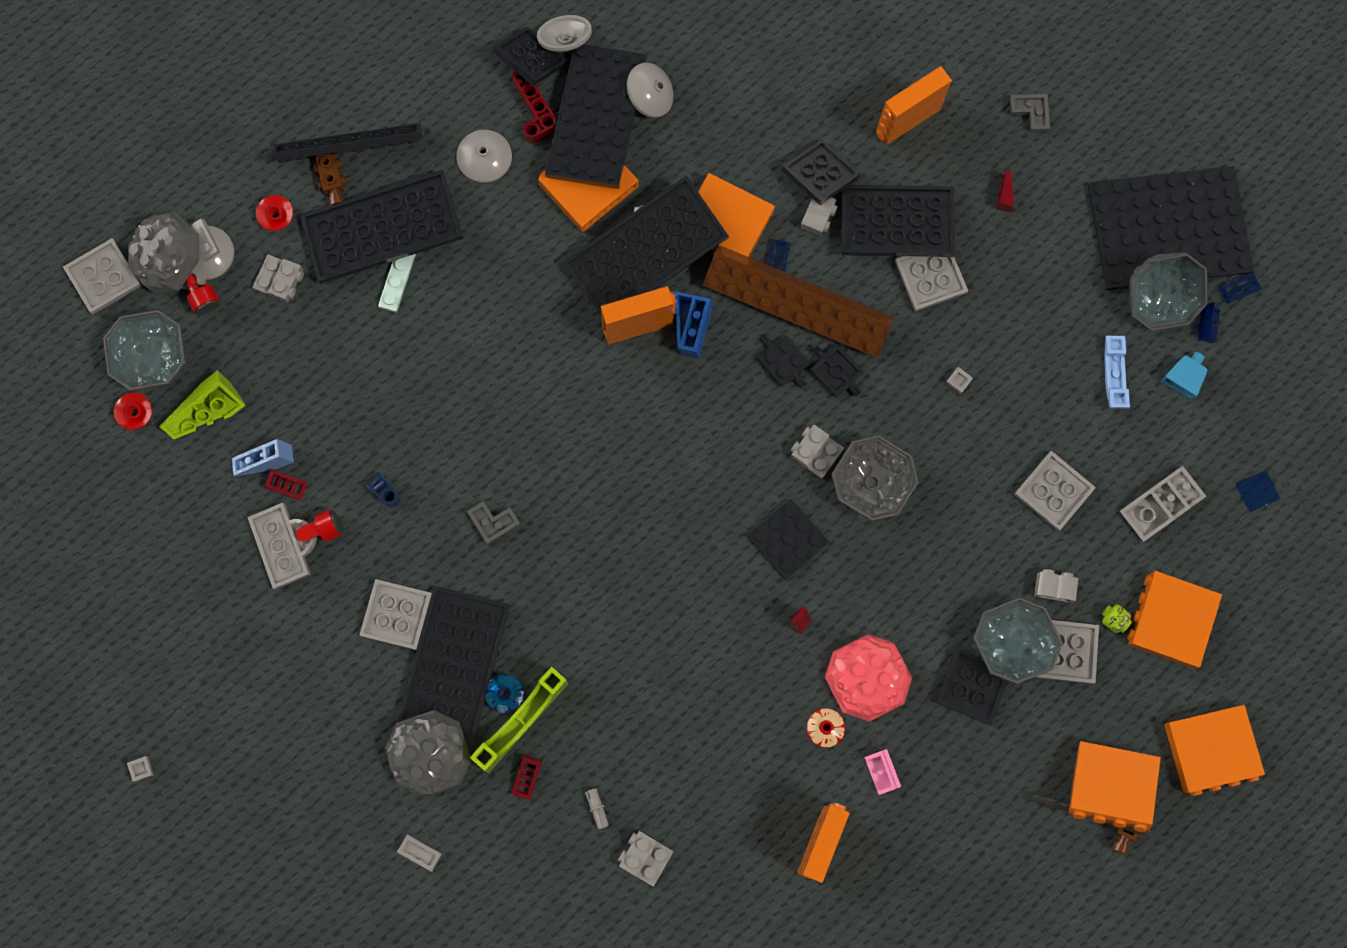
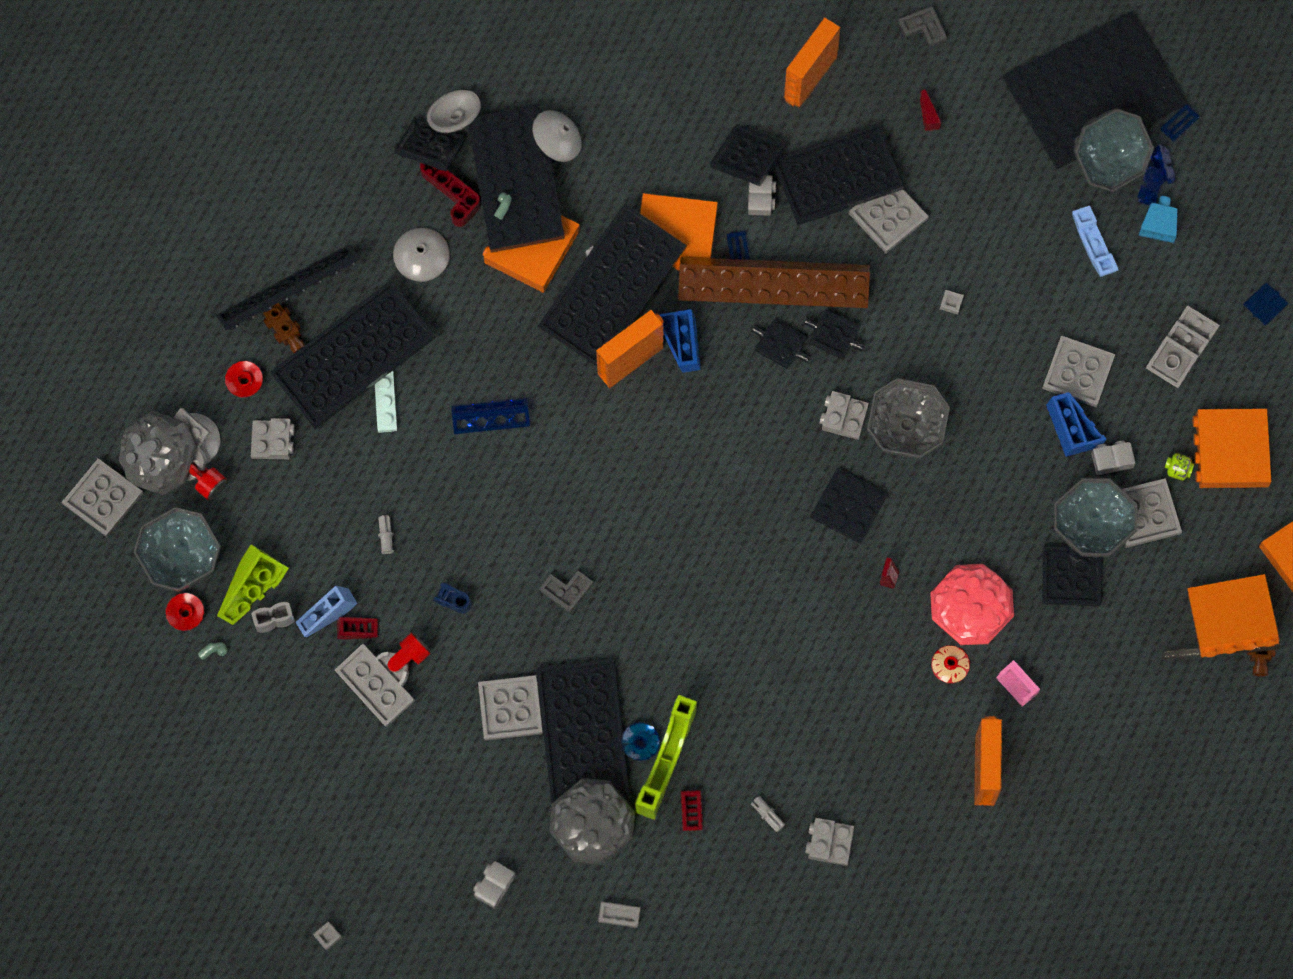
camera: 15 degrees left, 5 degrees down
none -> sand green arm [198,642,228,660]
none -> light grey brick [251,602,295,633]
none -> light grey axle [378,515,394,554]
none -> clear blue fence [451,398,530,434]
none -> light grey brick [473,861,516,909]
none -> sand green arm [494,193,512,220]
none -> blue wedge [1046,392,1107,457]
none -> clear blue hinge [1137,166,1165,205]

